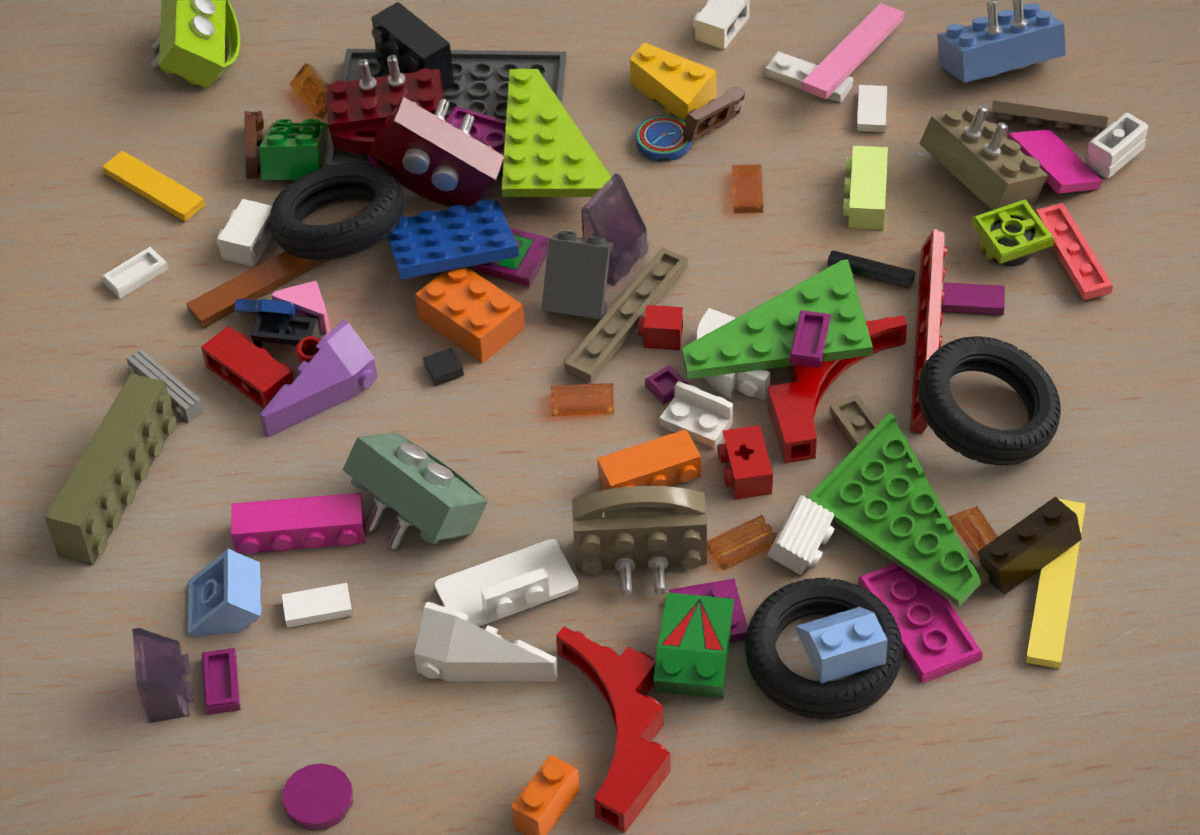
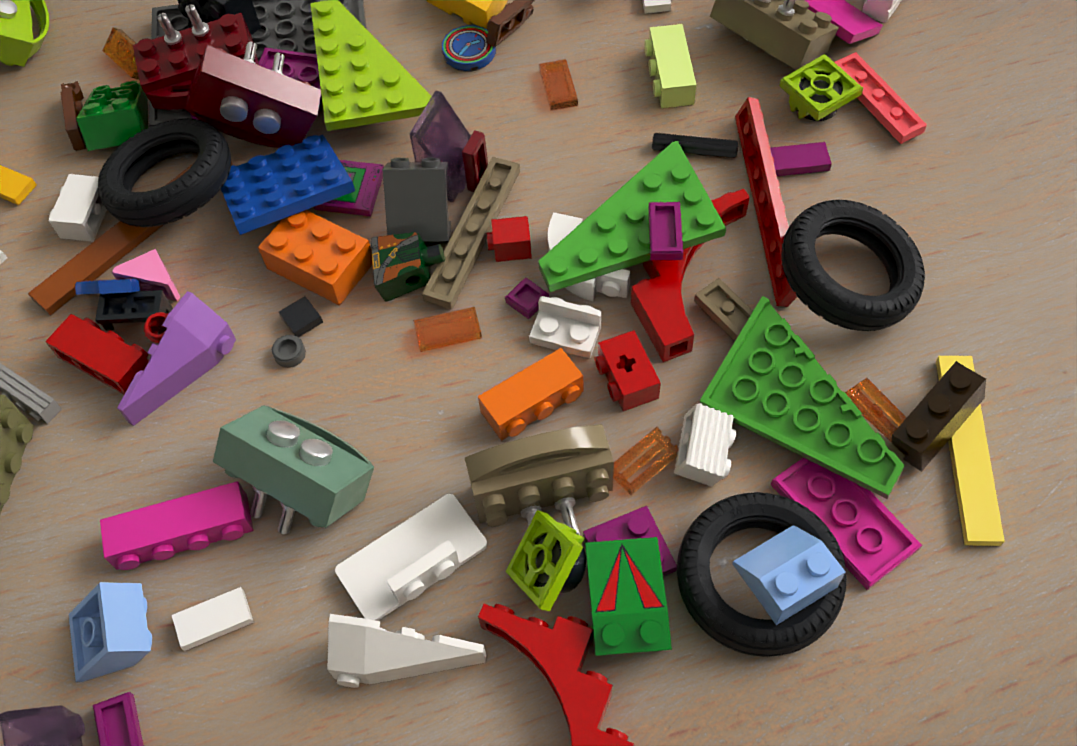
camera: 10 degrees left, 10 degrees up
none -> dark grey tile [272,335,306,368]
none -> torso [371,232,445,302]
none -> dark red tile [462,130,488,192]
none -> lime piece [506,510,586,611]

